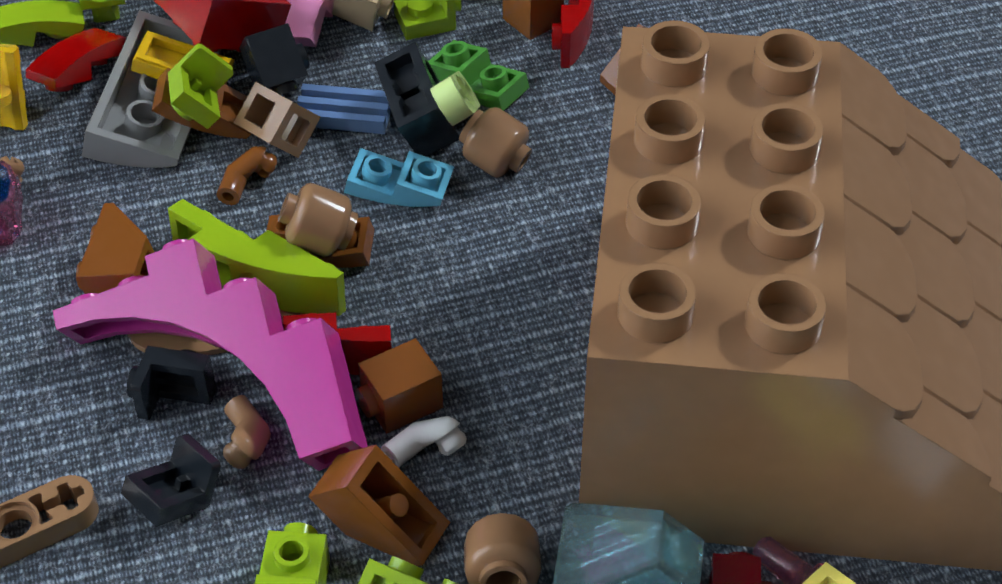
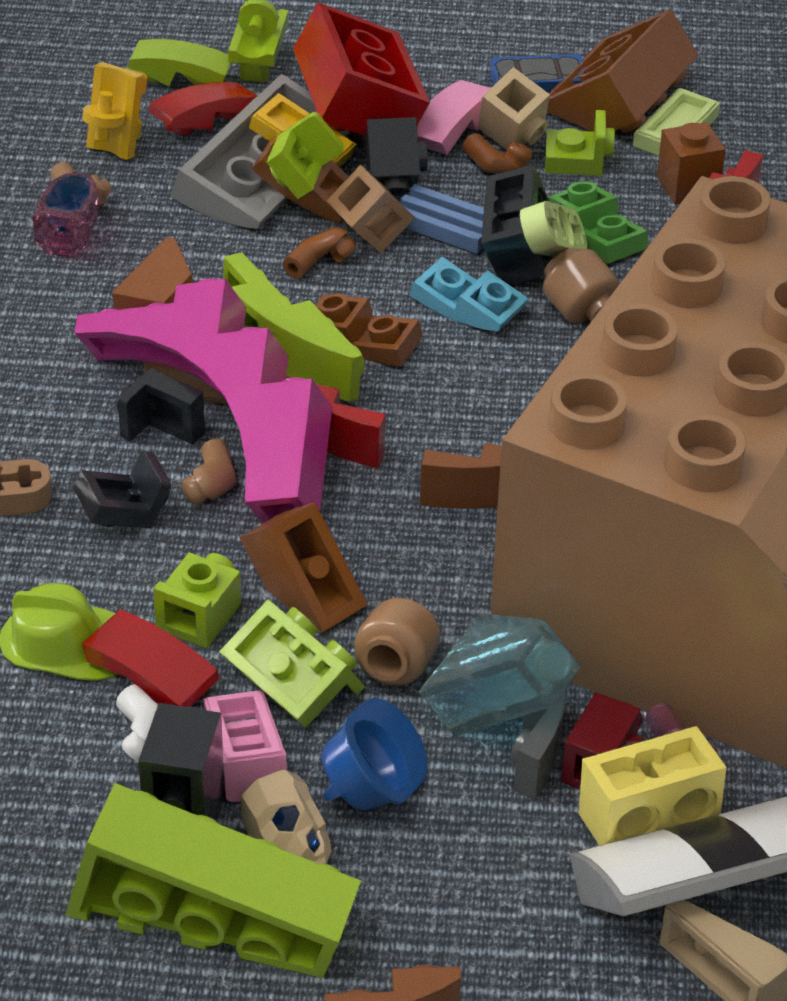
camera: 20 degrees right, 5 degrees down
medium nougat head [278,183,358,257] -> none
dark orange brick [355,338,443,434] -> none
white arm [381,416,467,468] -> none
none -> dark orange slope [420,443,502,509]
none -> dark orange arm [463,133,532,174]

